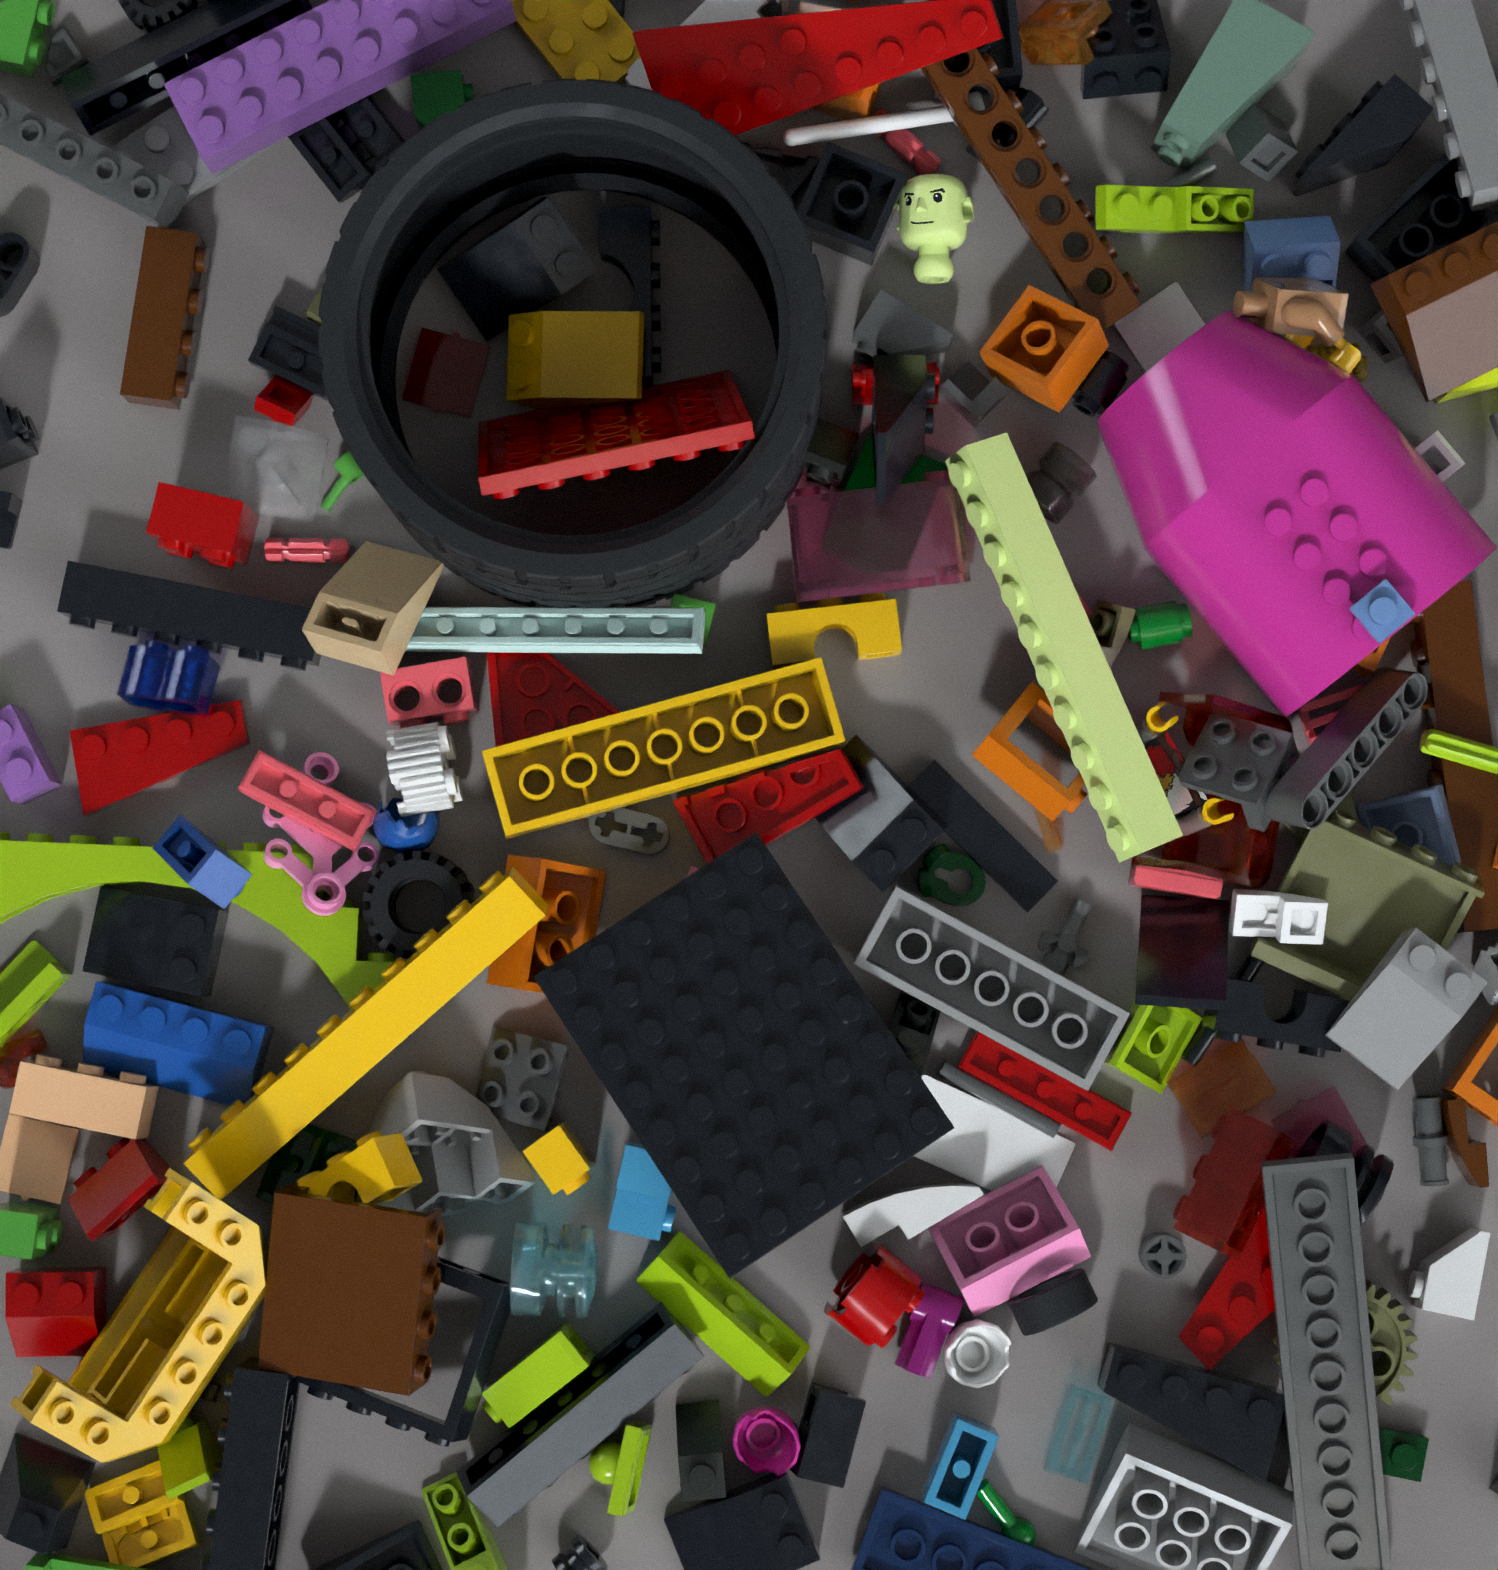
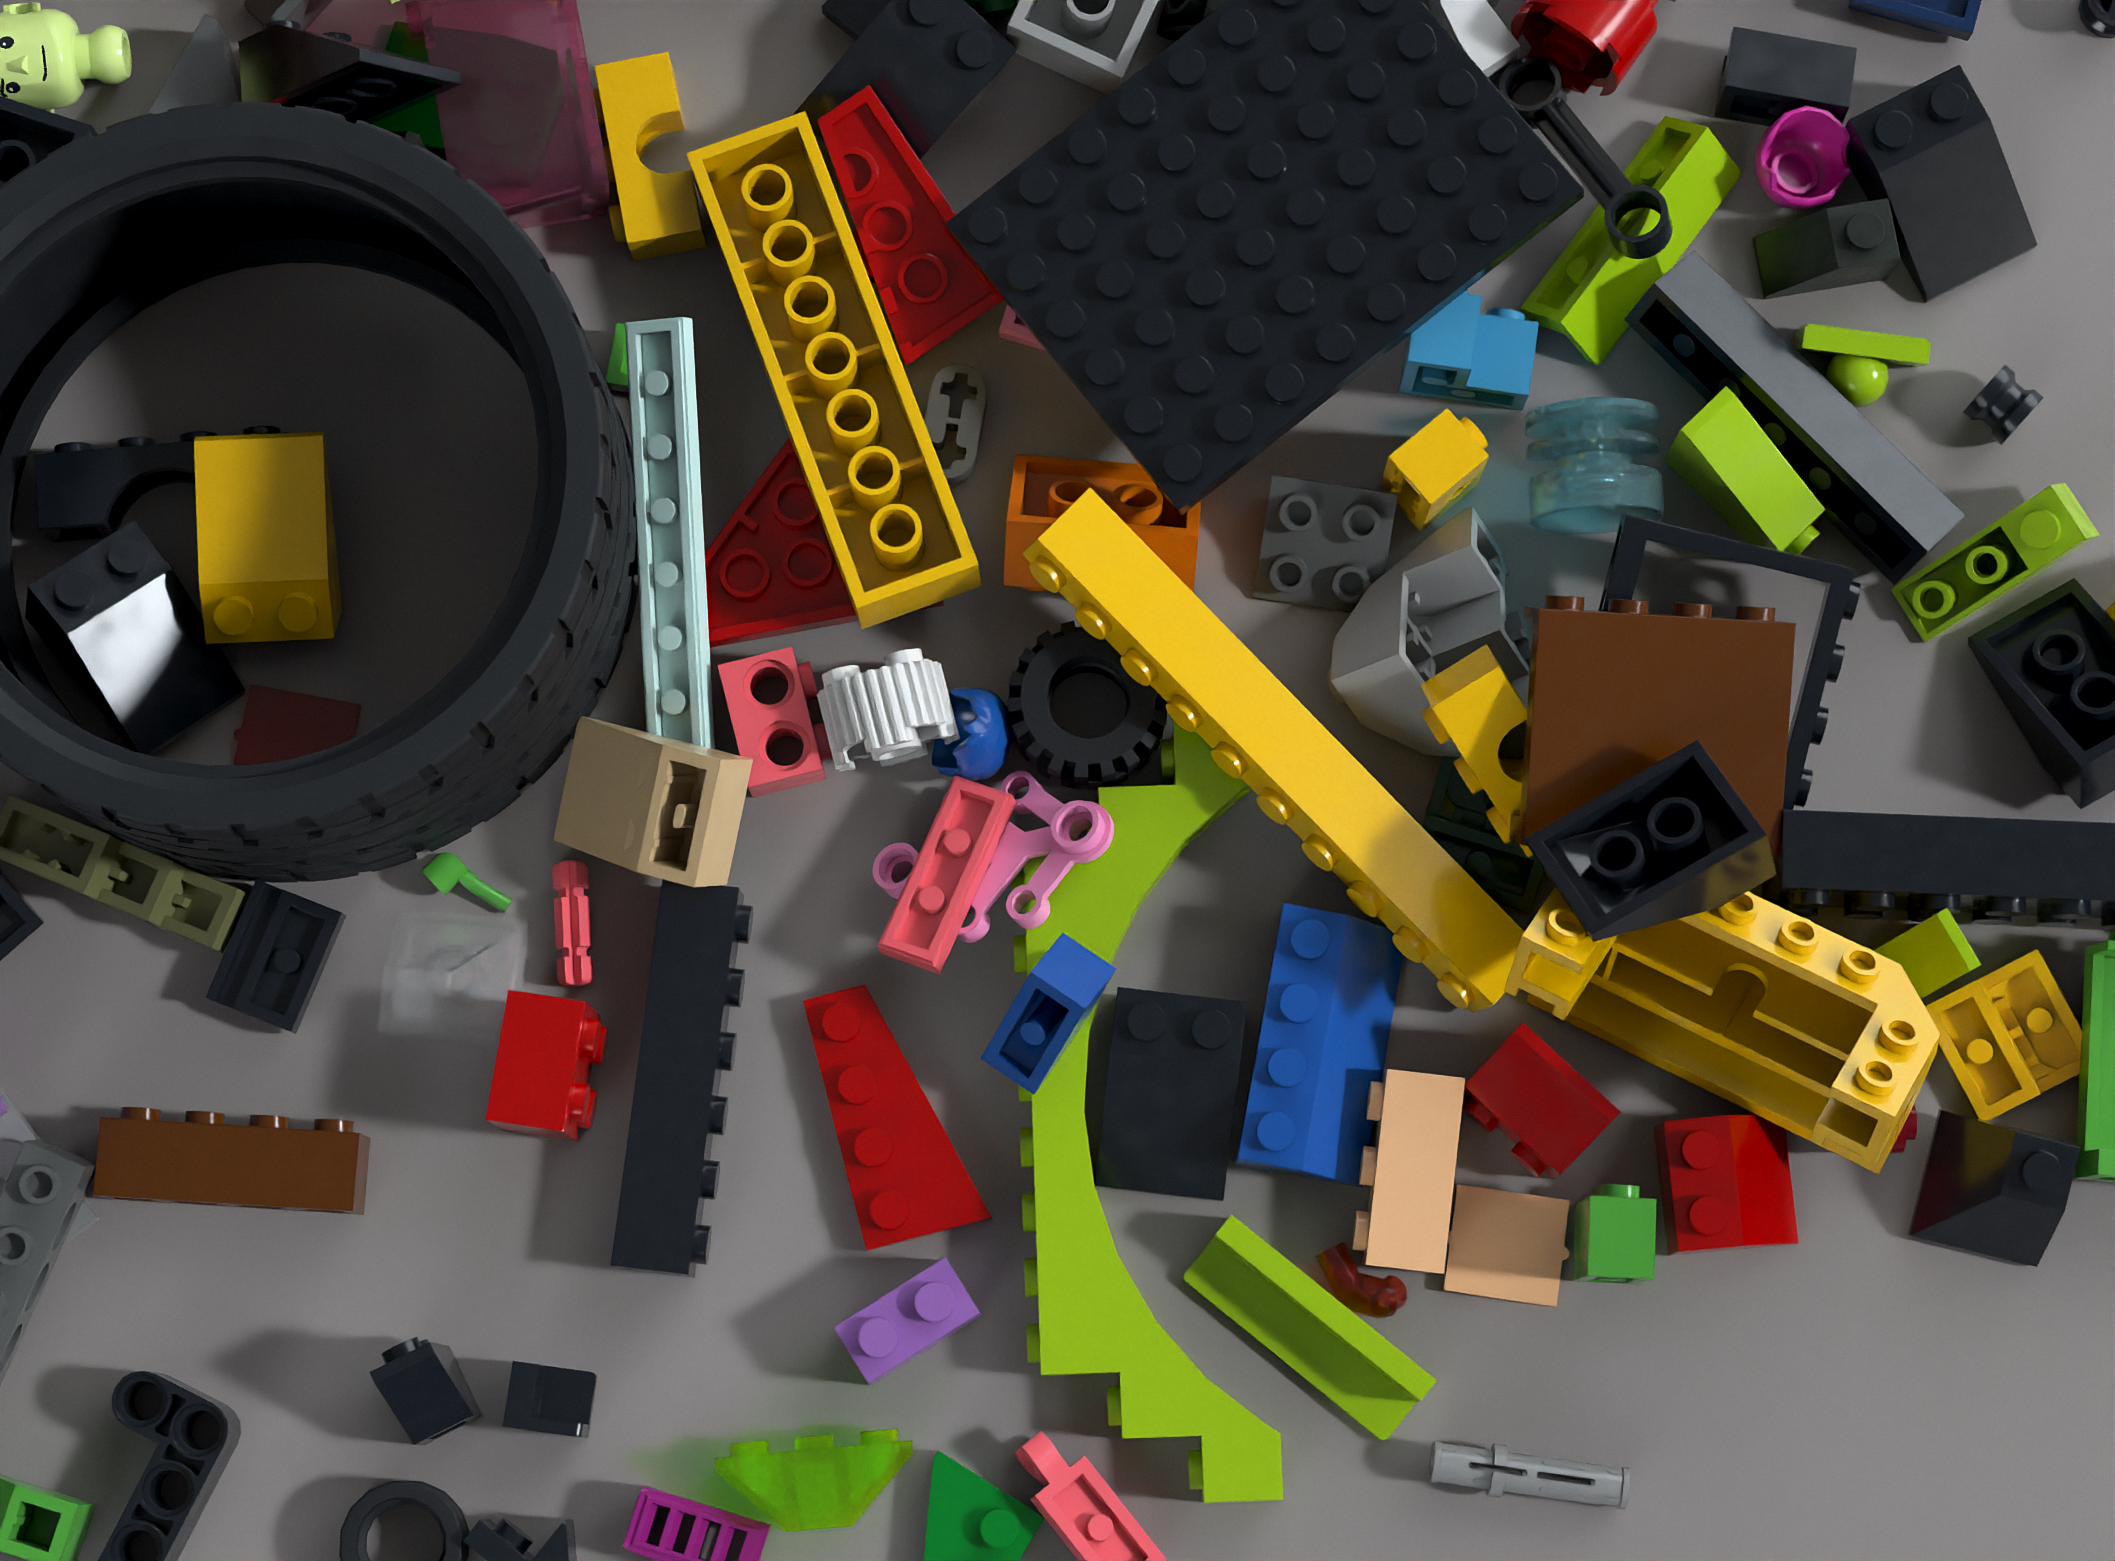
camera: 95 degrees left, 5 degrees down
clear blue brick [117,641,220,715] -> none
red plate [253,376,313,428] -> none
red plate [478,369,755,499] -> none
none -> black piece [1499,56,1673,259]
none -> black slope [1525,740,1777,942]

